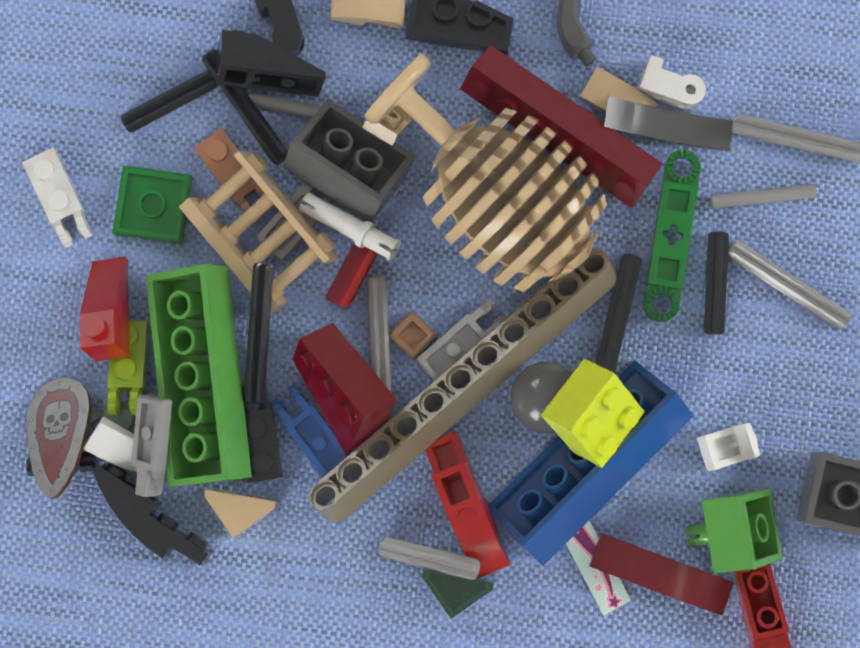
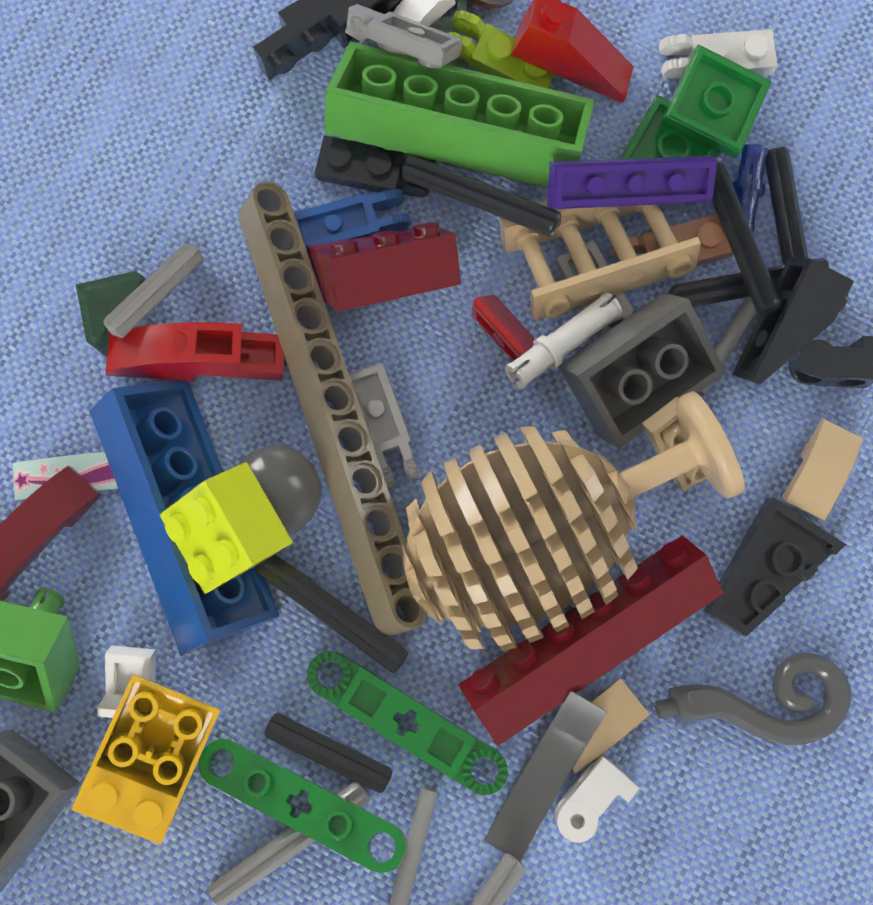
camera: 110 degrees right, 5 degrees down
tan slope [204,489,279,538] -> none
light grey axle [367,276,391,392] -> none
medium nougat tile [389,311,437,361] -> none
none -> yellow slope [71,674,221,845]
none -> green piece [198,739,408,873]
none -> dark purple tile [547,156,717,209]
none -> green tile [661,44,772,159]
none -> black axle [713,162,780,315]
none -> clear blue pin [732,144,769,233]

